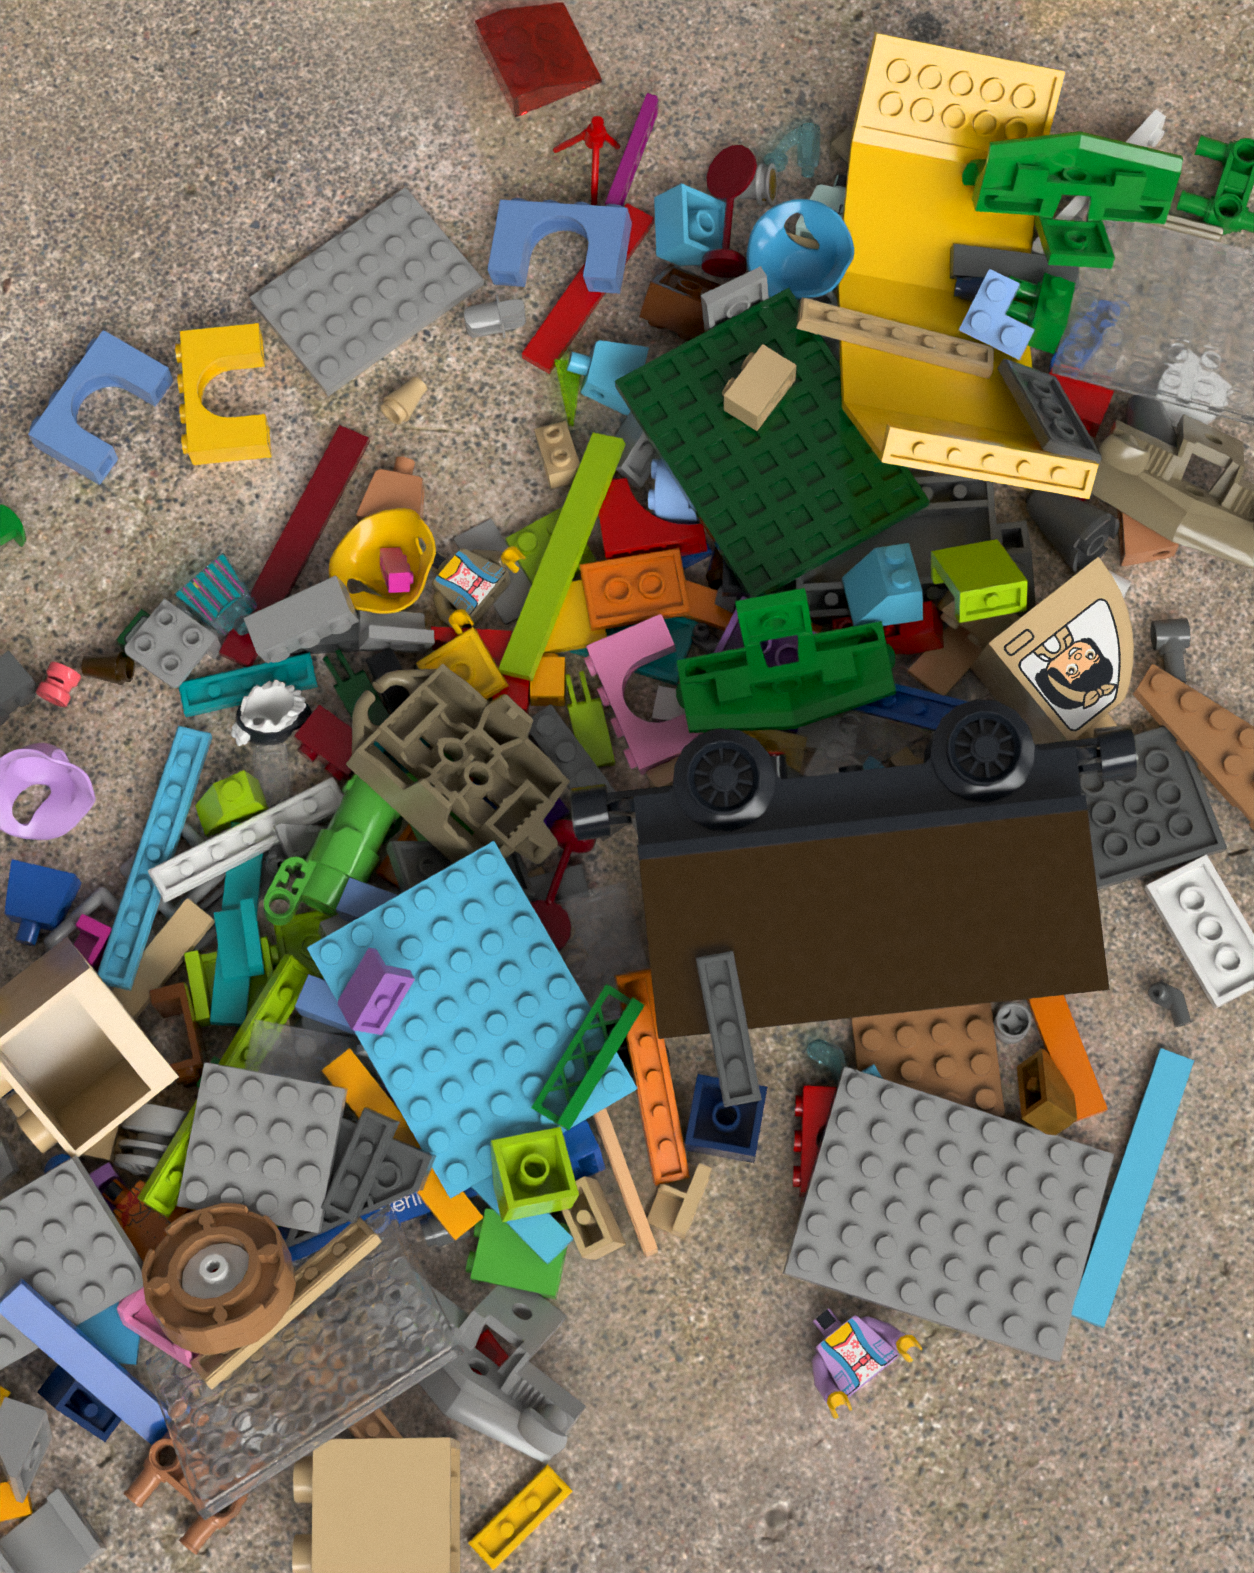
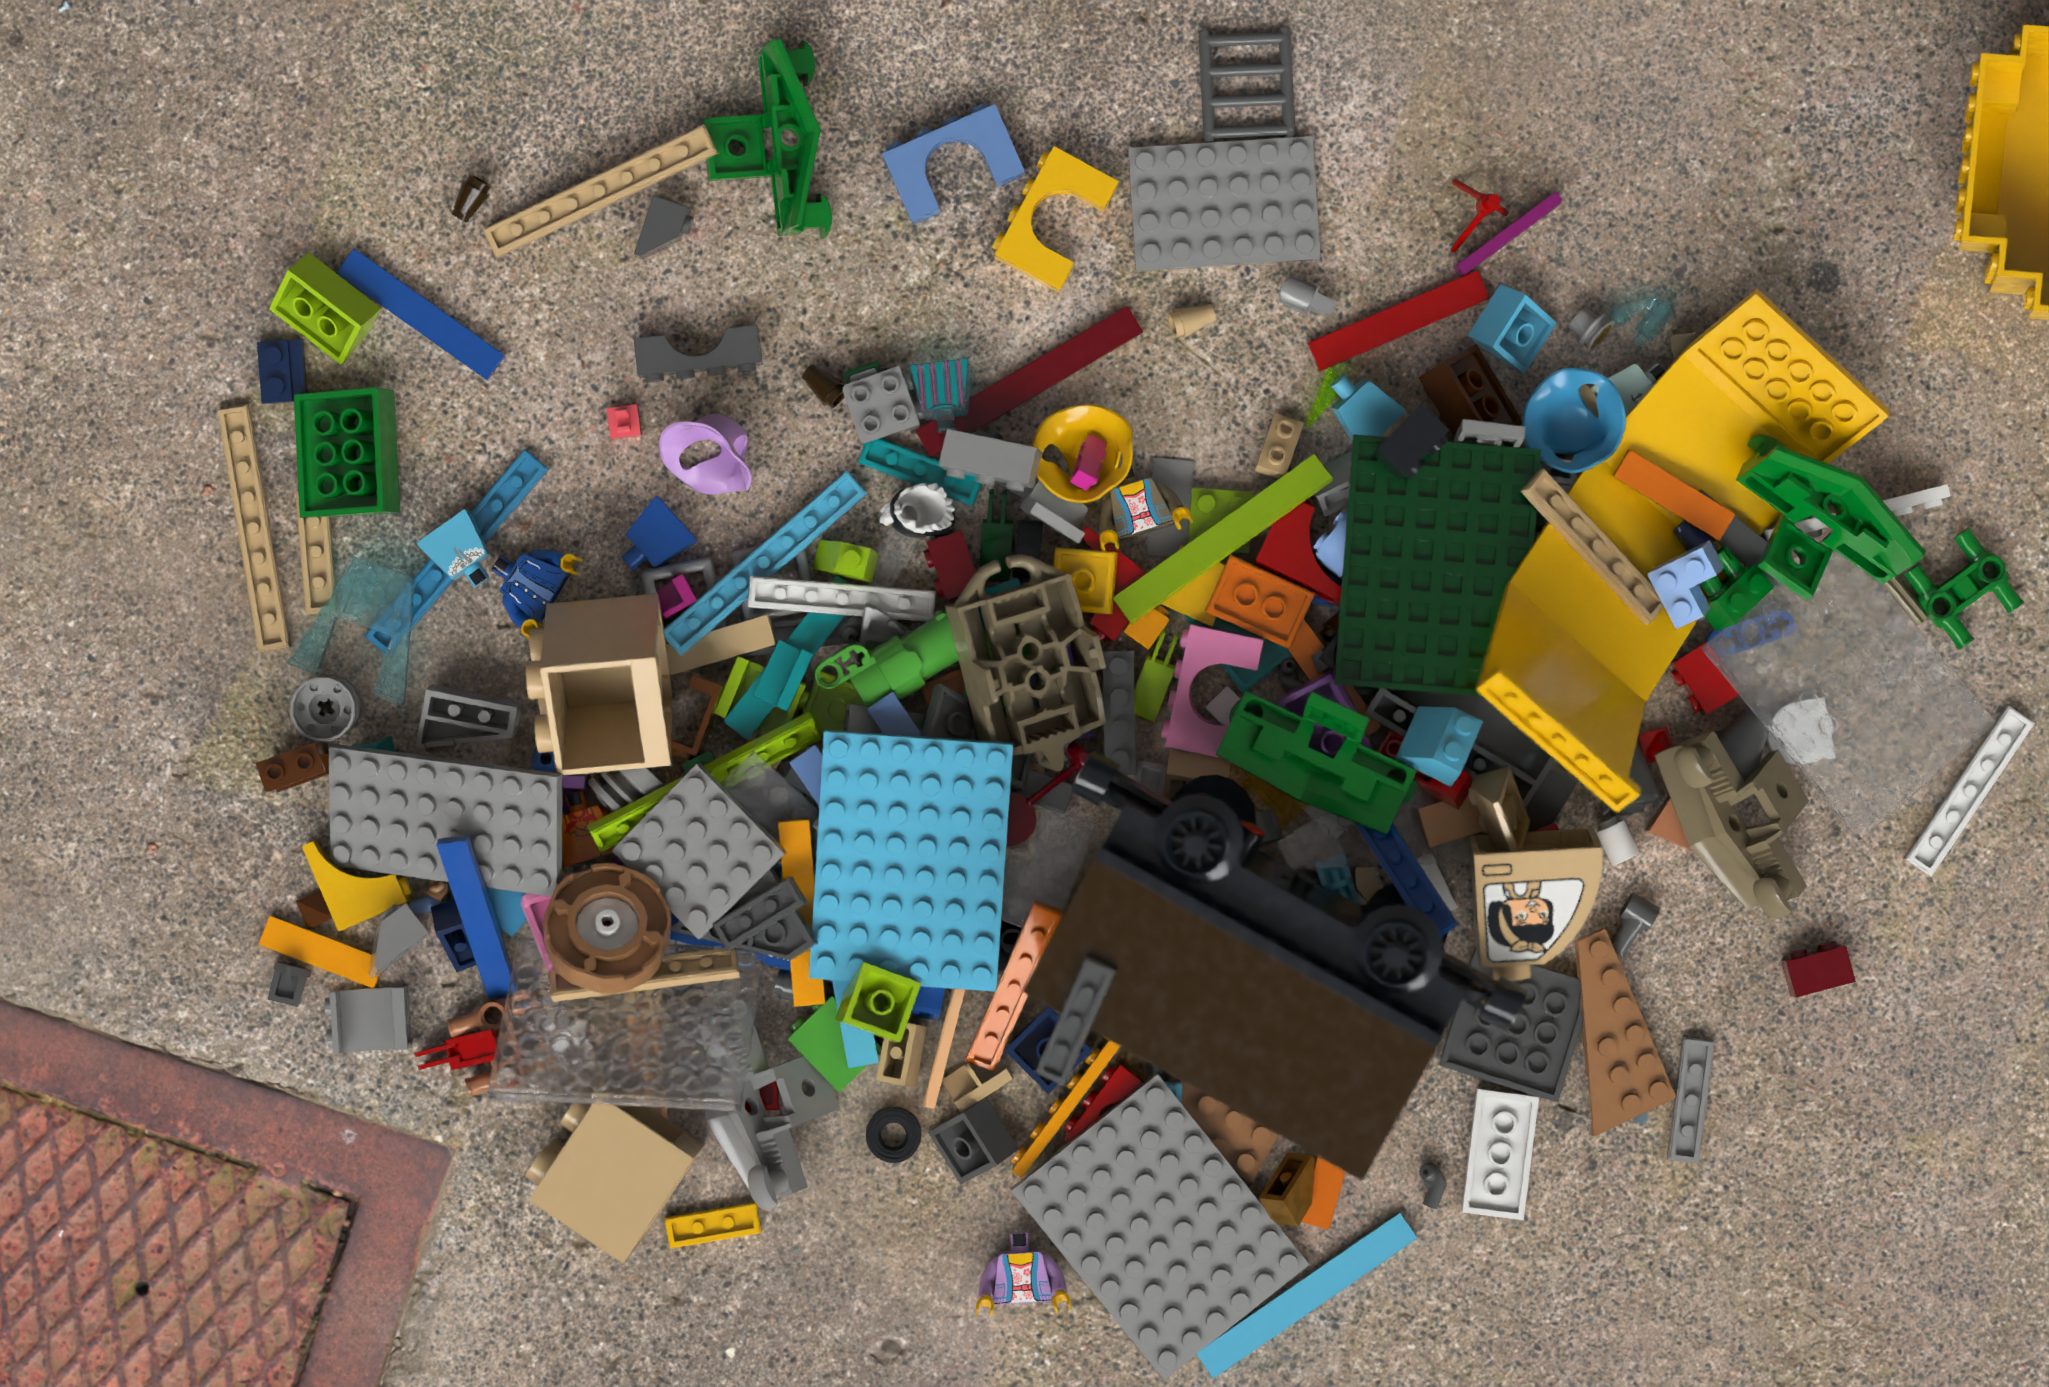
camera: 35 degrees right, 15 degrees up
coral wheel [36,662,81,708] -> none
medium lavender panel [338,948,415,1035] -> none
nougat torso [356,457,425,540] -> none
clear red slope [475,2,602,118] -> none
medium blue arch [487,198,632,294] -> none
green fence [531,984,645,1131] -> none
dark red piece [701,145,757,278] -> none
tan brick [722,344,796,431] -> none
lime panel [931,539,1028,623] -> none
dark grey tile [998,359,1102,464] -> none
none -> arm [409,880,449,916]
none -> red arm [414,1028,501,1071]
none -> black tyre [866,1107,922,1163]
none -> dark grey slope [928,1096,1019,1185]
none -> light orange plate [1011,1037,1120,1178]
none -> dark grey bar [1199,26,1295,143]
none -> black brick [1373,404,1449,481]
none -> orange tile [1612,450,1736,541]

